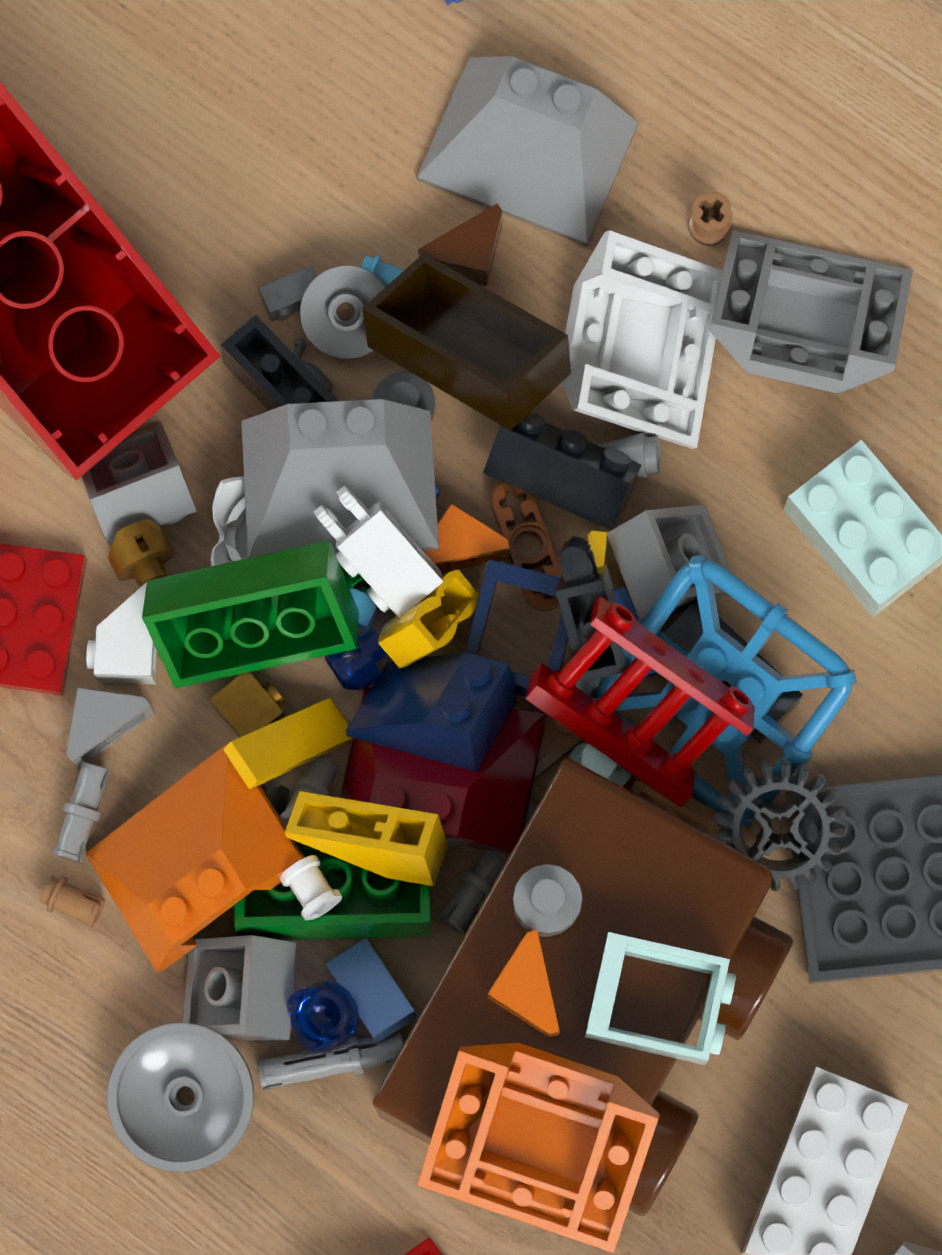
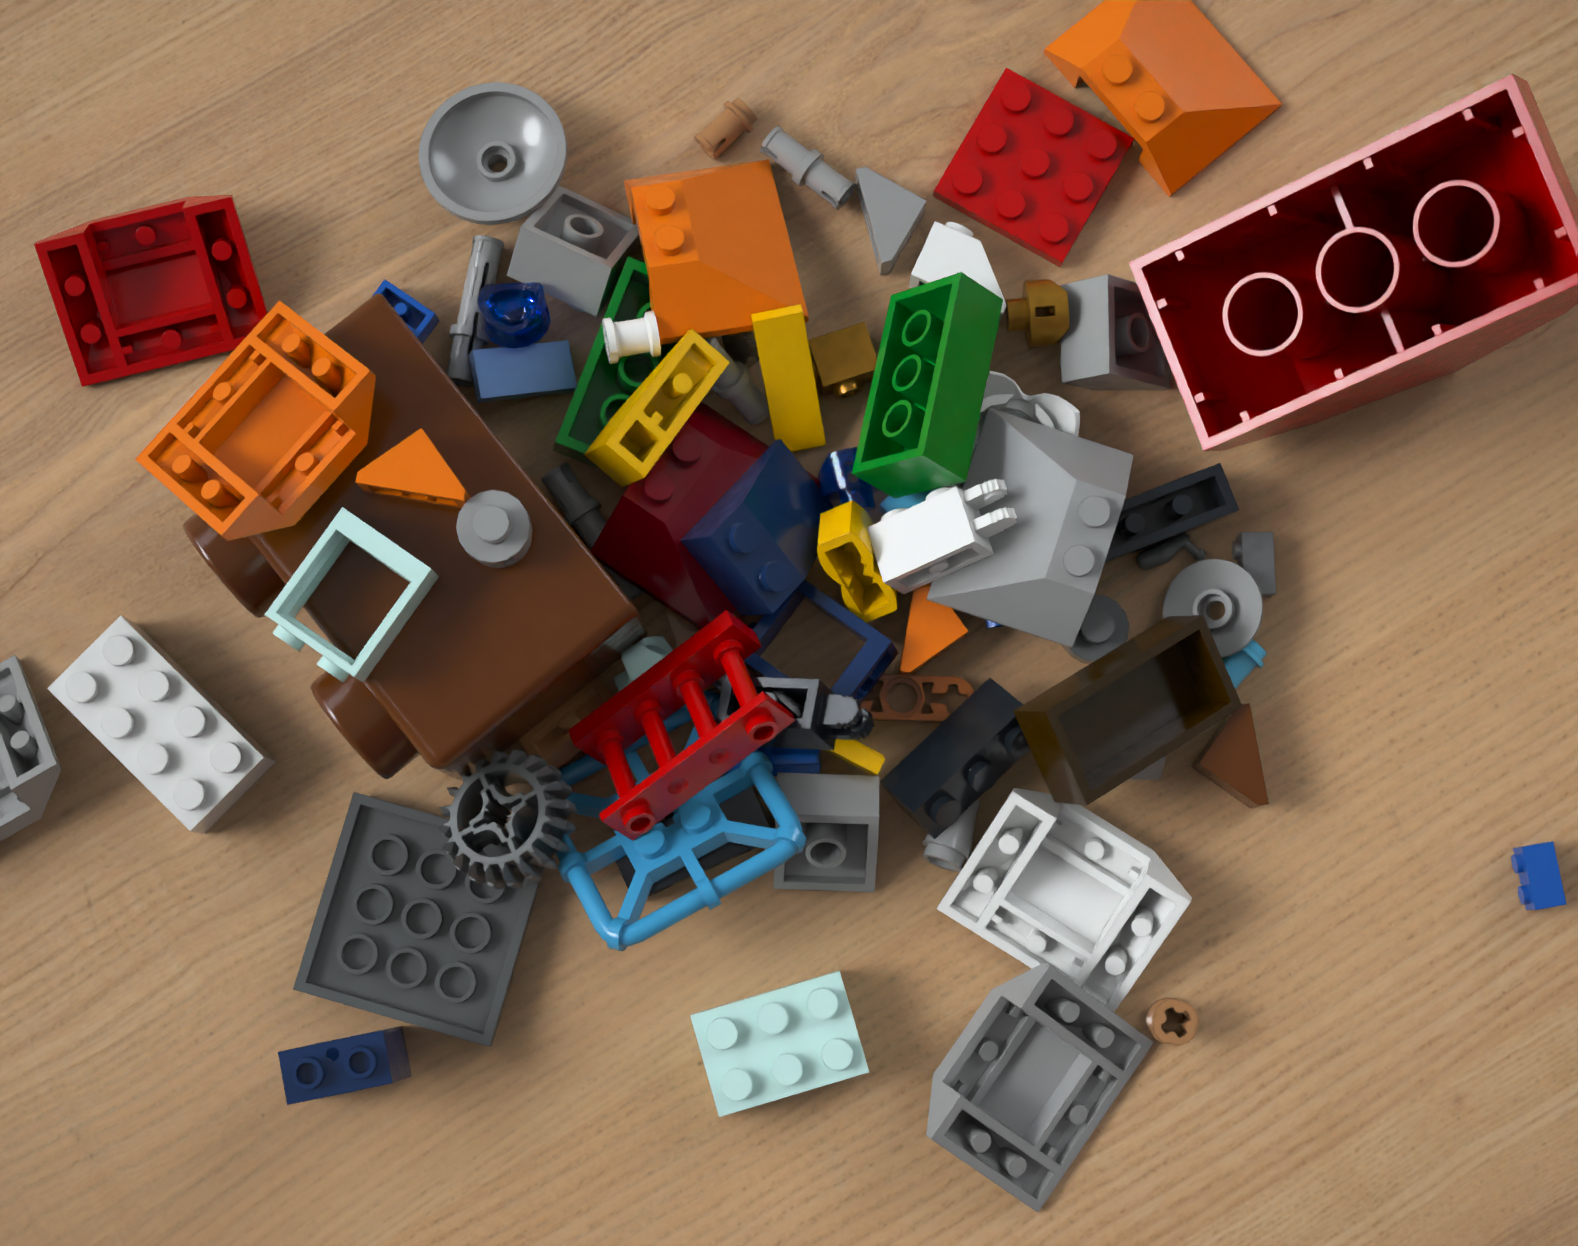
camera: 110 degrees right, 5 degrees up
light grey slope [417,56,638,246] -> none
none -> blue piece [372,279,439,344]

